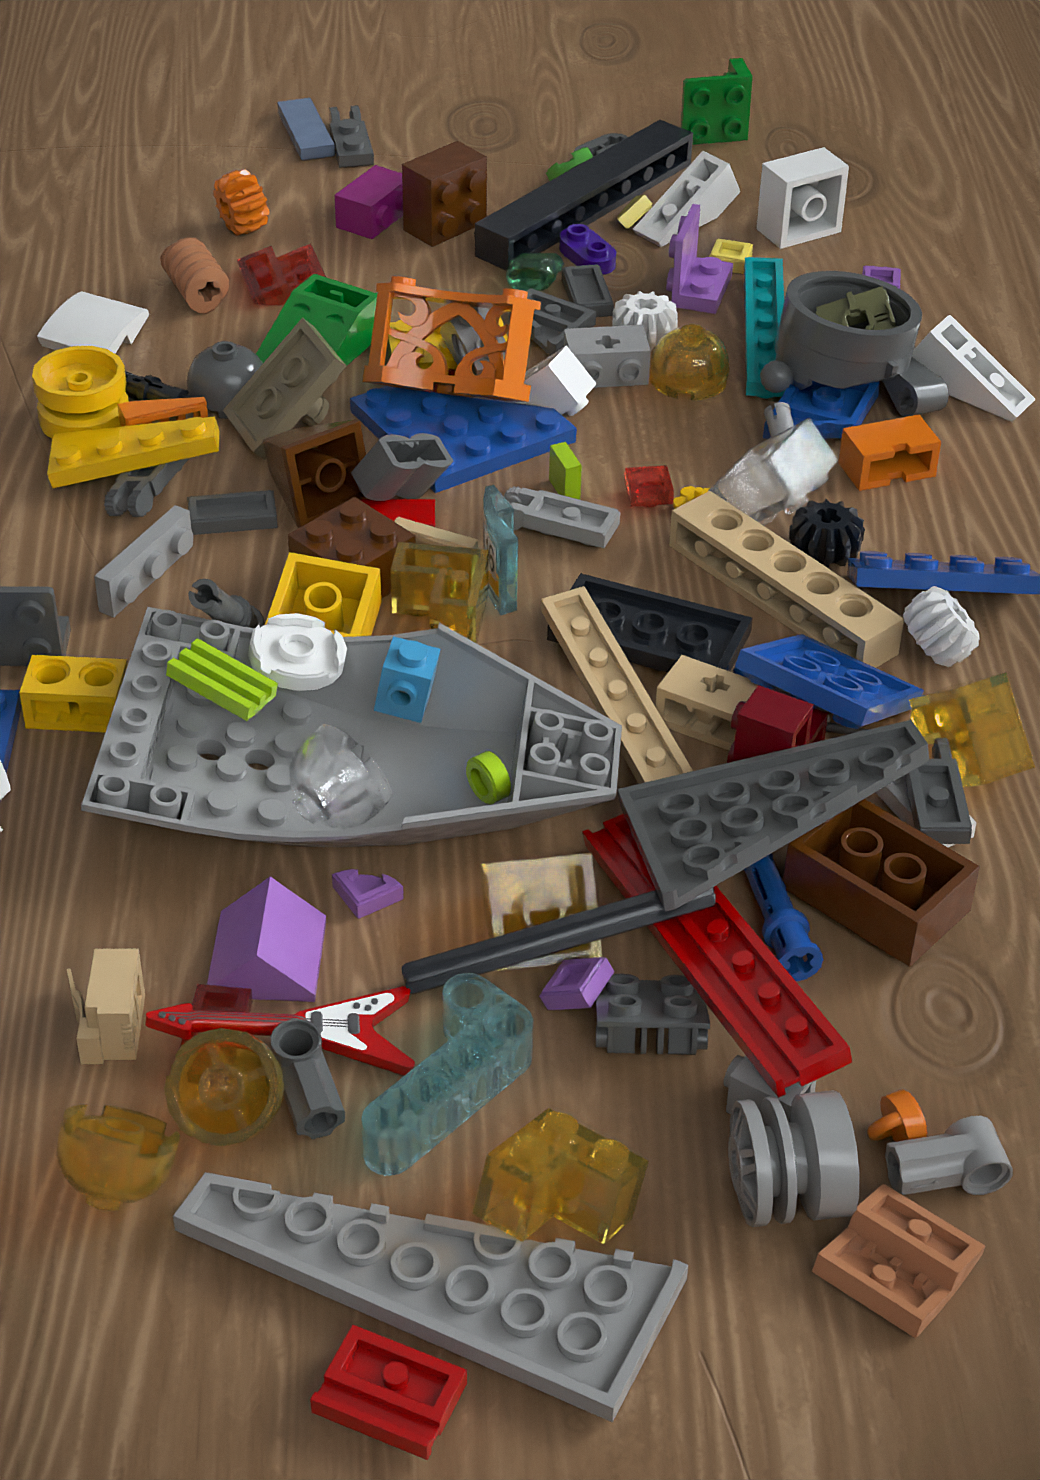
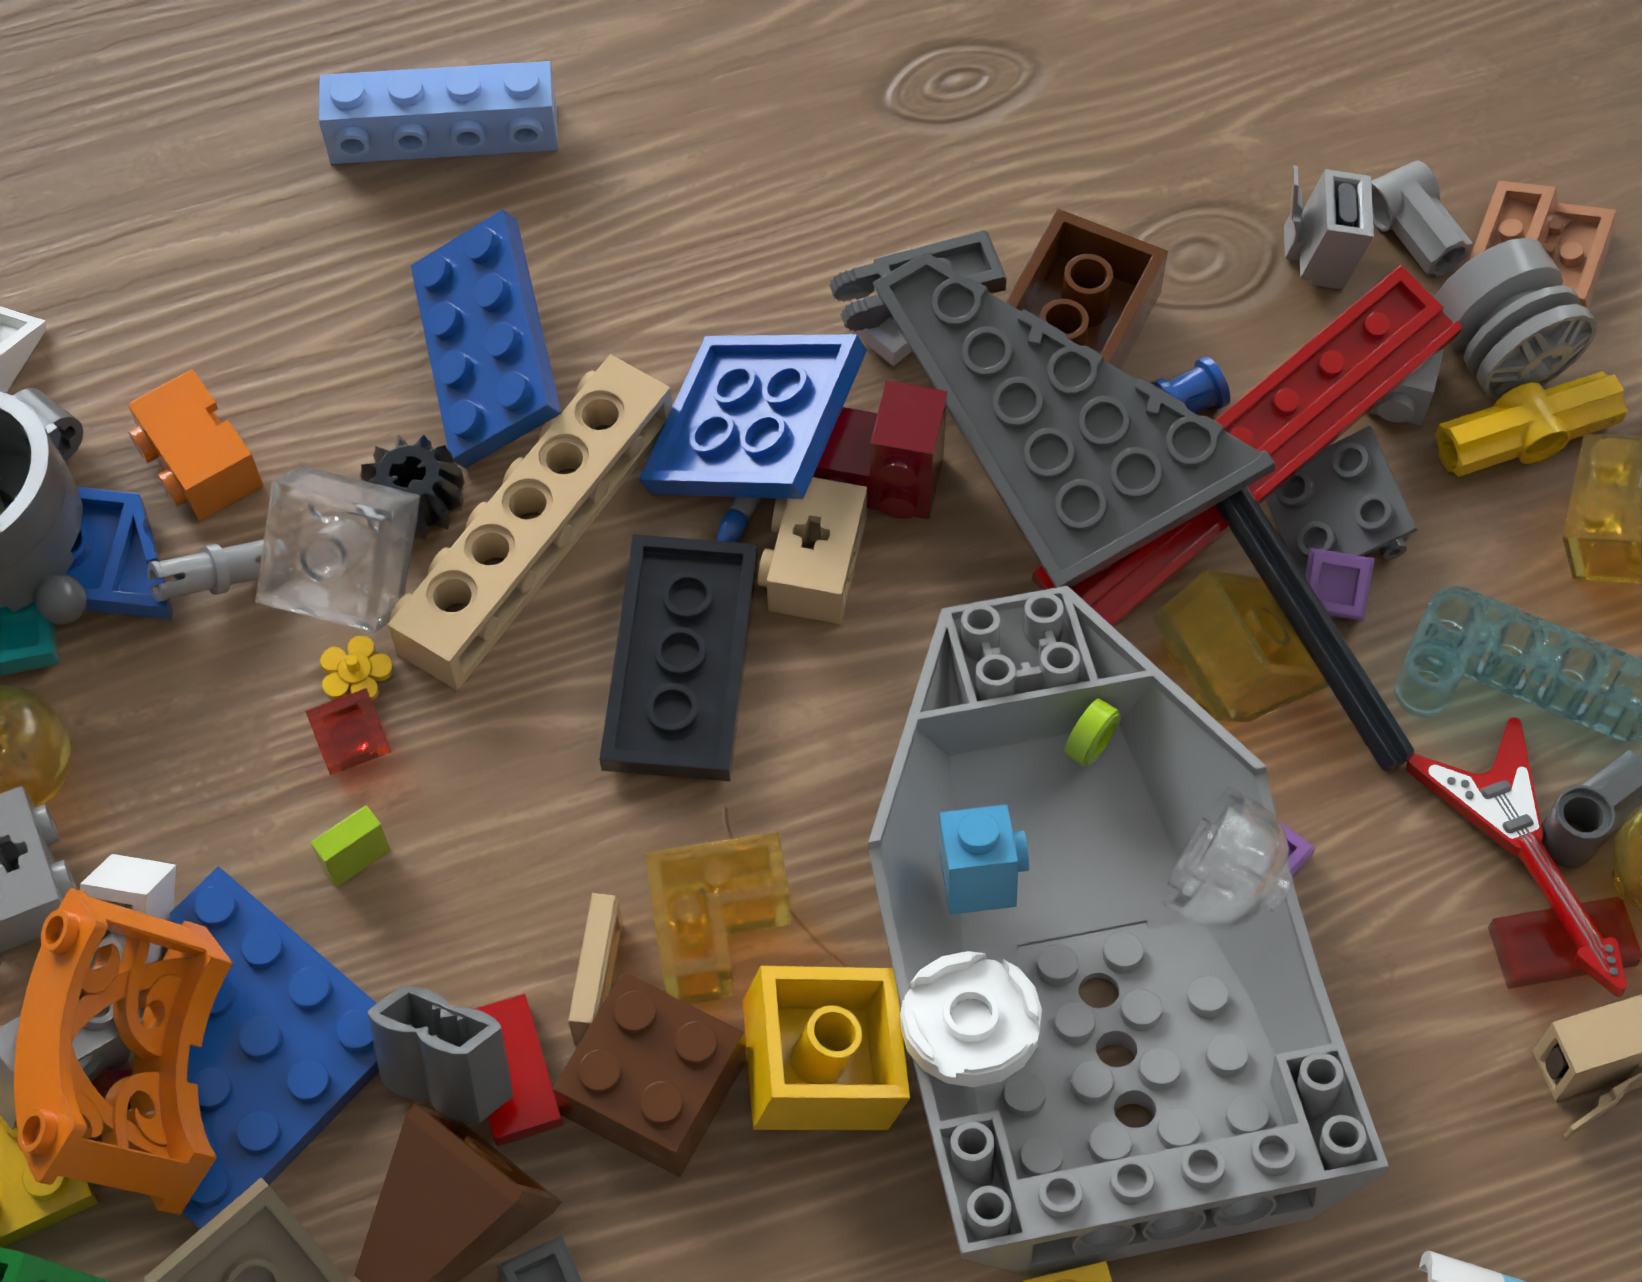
camera: 105 degrees left, 20 degrees up
lime tile [166,638,278,721] -> none
dark grey pin [188,578,265,628] -> none
medium lavender slope [206,877,326,1002] -> none
clear light blue slope [483,484,518,615] -> none
light grey hinge [492,486,620,548] -> none
tan plate [541,586,693,784] -> none
orange tile [867,1089,928,1142] -> none
white gear [903,586,980,667] -> none
clear yellow brick [909,672,1035,788] -> none
none -> light grey piece [1284,166,1374,290]
none -> yellow piece [1435,371,1628,477]

